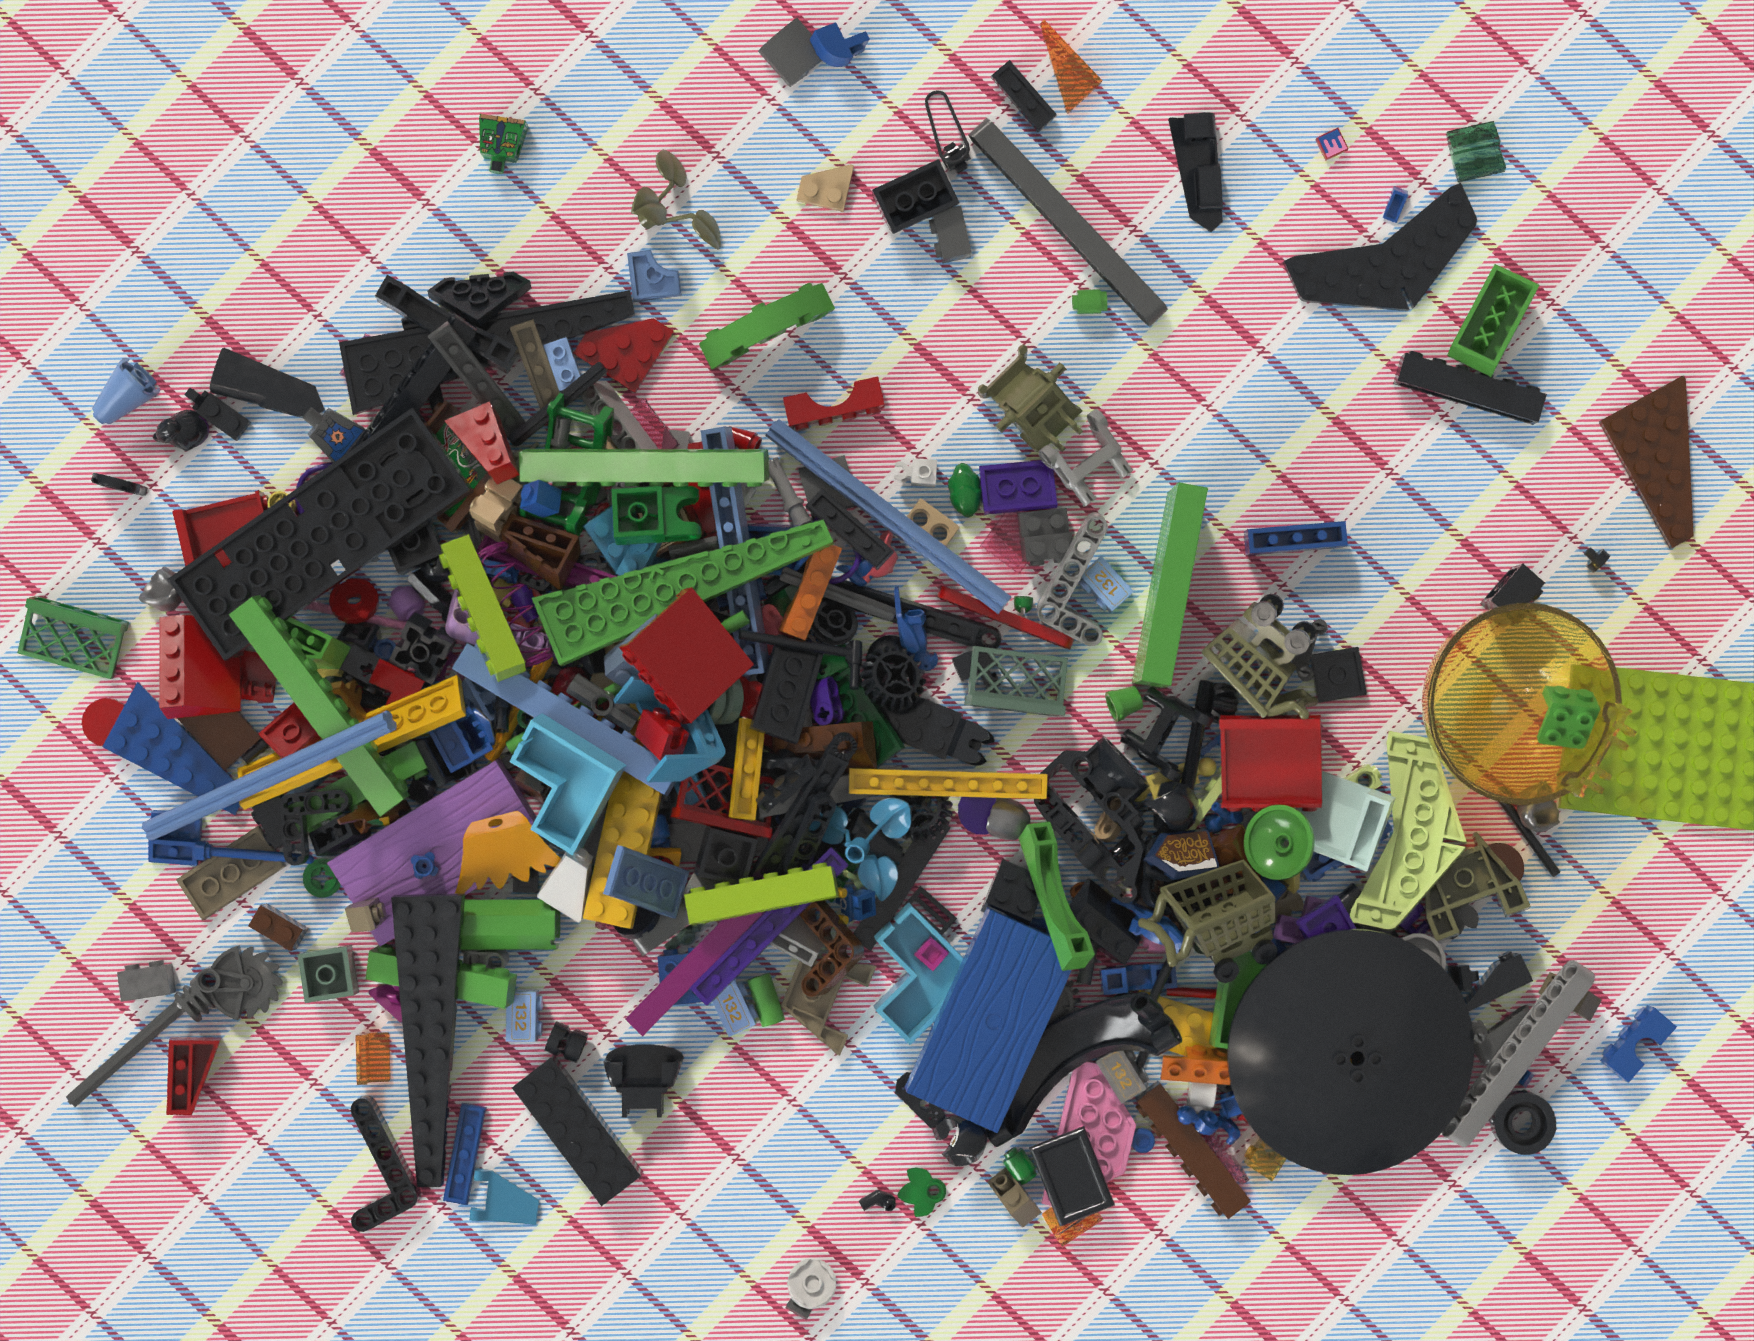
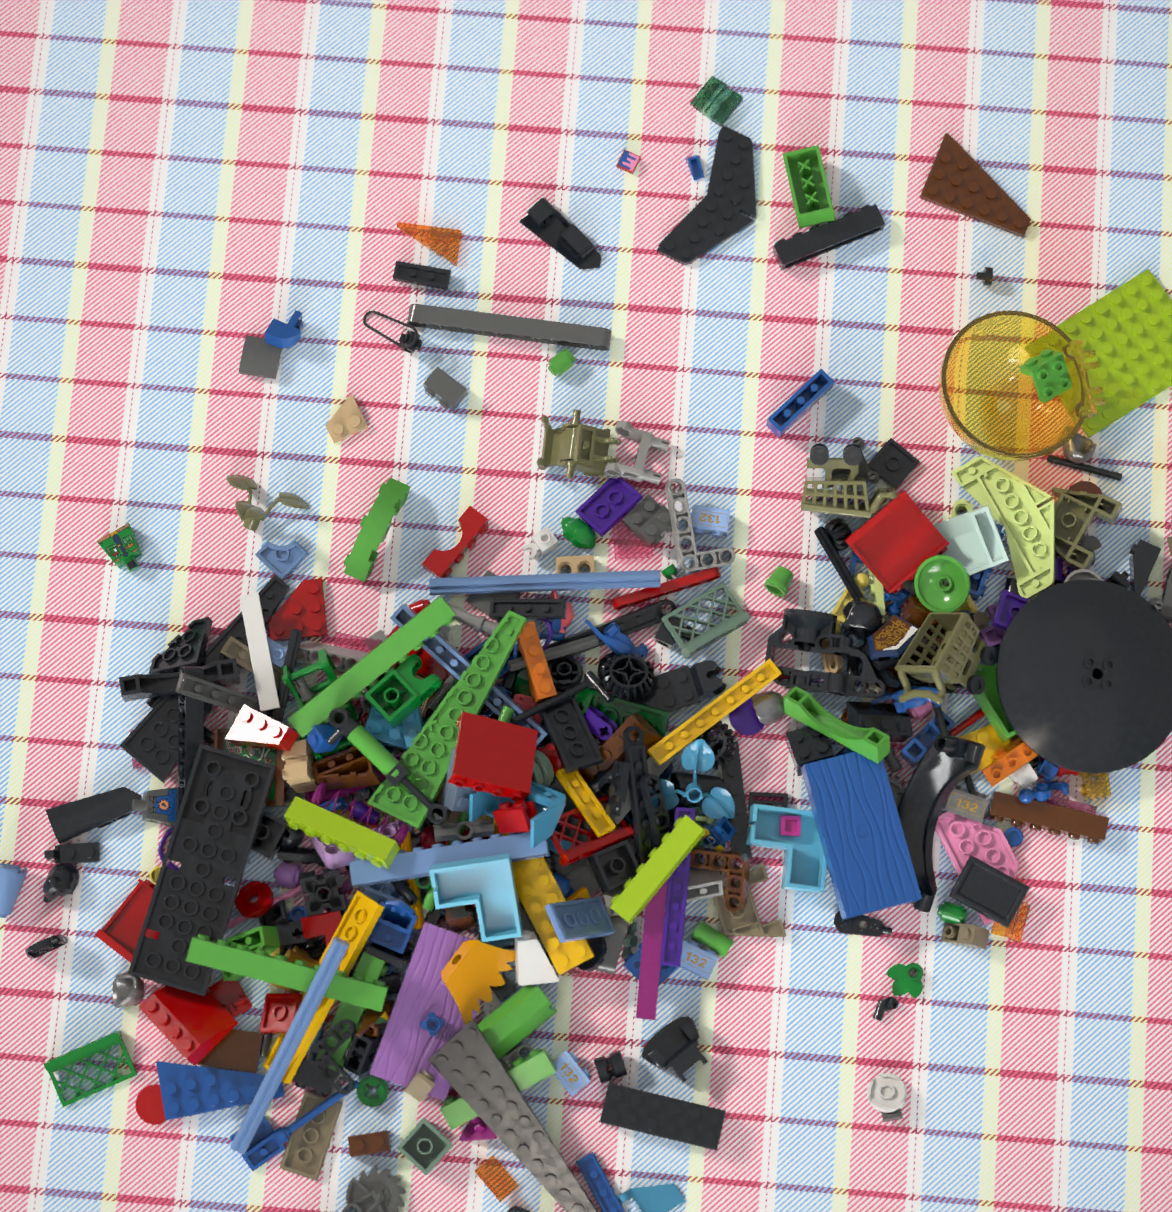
camera: 35 degrees left, 10 degrees down
black slope [872,159,960,234] -> none
black piece [933,1114,988,1166] -> none
black connector [1120,686,1215,782] -> none
bright green tile [1132,482,1208,689] -> none
black brick [1480,563,1545,623] -> none
none -> white tile [240,594,280,712]
none -> piece [327,708,450,824]

